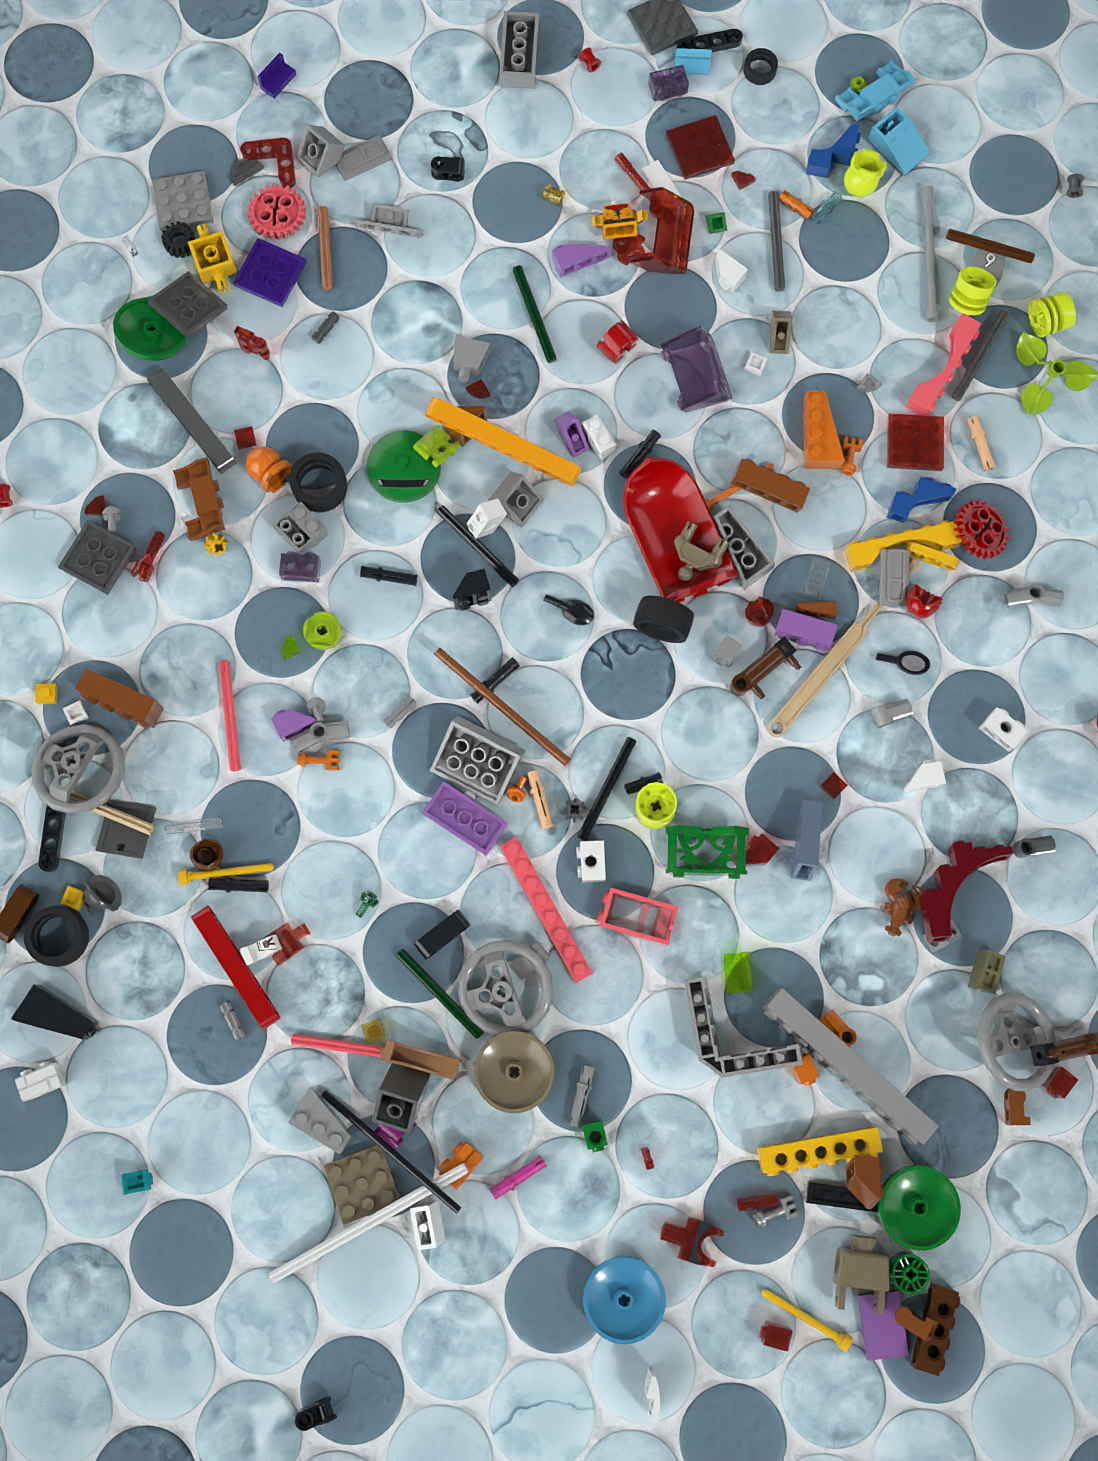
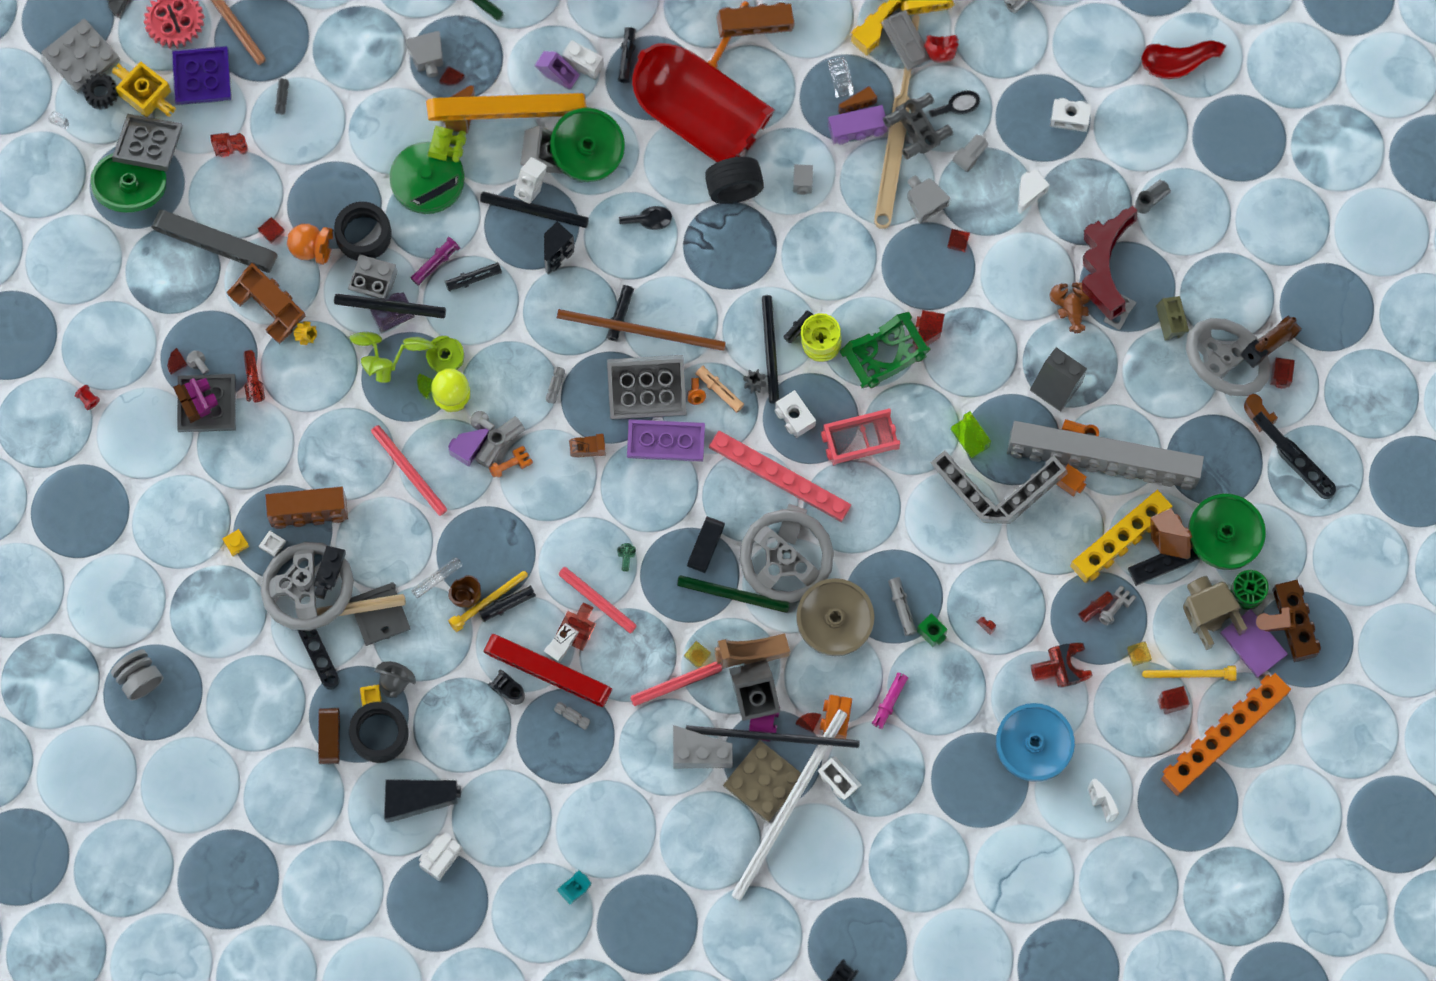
camera: 30 degrees left, 5 degrees down
dark tan connector [674,521,730,581] -> none
light grey wedge [714,505,775,591] -> none
reddish brown piece [730,636,801,699] -> none
clear red hair [745,597,774,627] -> none
sand blue slope [791,799,823,881] -> none
none -> magenta hips [173,378,218,423]
none -> black hinge [314,546,346,599]
none -> black axle [334,294,446,319]
none -> lime plant [350,332,437,383]
none -> magenta pin [410,237,460,286]
none -> neon yellow tile [431,369,470,412]
none -> black piece [488,669,525,705]
none -> green dish [550,108,625,182]
none -> coral axle [559,567,637,633]
none -> dark orange leg [569,433,606,457]
none -> clear red tile [795,713,821,733]
none -> dark grey piece [883,93,953,160]
none -> light grey torso [907,176,951,223]
none -> dark grey slope [1030,347,1087,412]
none -> clear yellow plate [1126,641,1152,666]
none -> orange brick [1161,673,1292,796]
none -> black pin [1253,411,1300,461]
none -> black beam [1277,440,1336,499]

